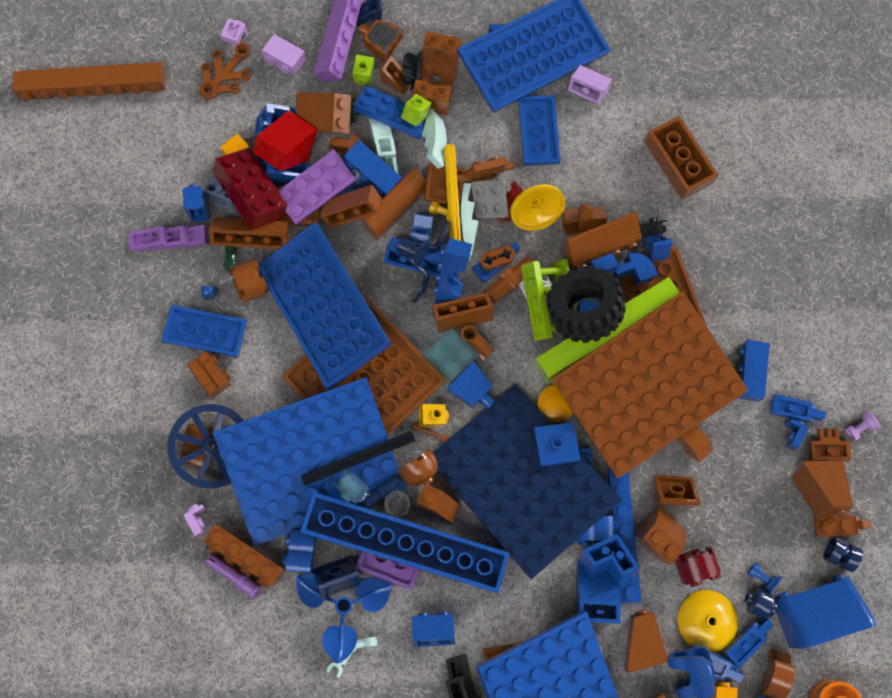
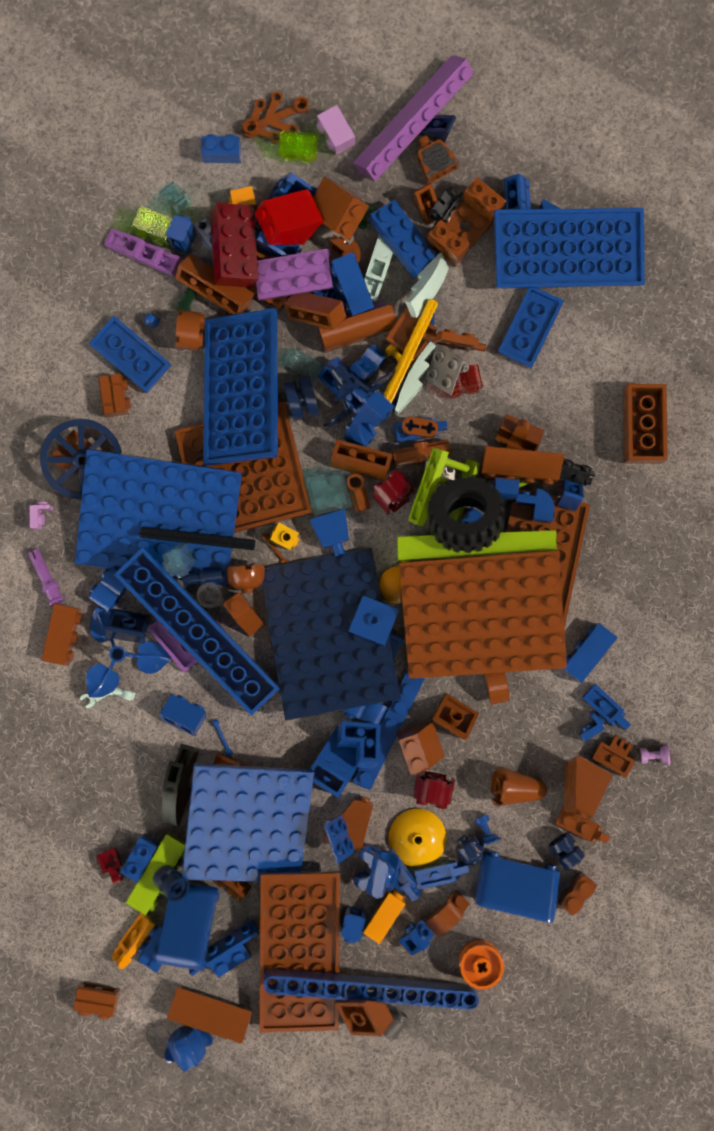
camera: 35 degrees right, 10 degrees up
dark orange brick [13,62,166,101] -> none
dark orange brick [203,524,285,588] -> none
lavender bracket [220,18,247,45] -> none
lime brick [352,55,375,86] -> none
lime brick [401,94,431,127] -> none
yellow dish [510,184,565,231] -> none
lavender brick [568,65,612,105] -> none
none -> dark orange brick [41,604,83,665]
none -> clear neon green brick [131,206,172,246]
none -> clear light blue slope [159,181,192,216]
none -> blue brick [201,134,241,163]
none -> blue hinge [212,719,233,757]
none -> clear neon green brick [279,131,319,163]
none -> clear light blue slope [282,348,325,382]
none -> dark blue wheel [283,374,319,422]
none -> blue hinge [324,815,354,864]
none -> dark red brick [372,470,417,515]
none -> dark orange cone [490,767,547,806]
none -> blue brick [503,174,531,210]
none -> dark orange brick [558,872,597,916]

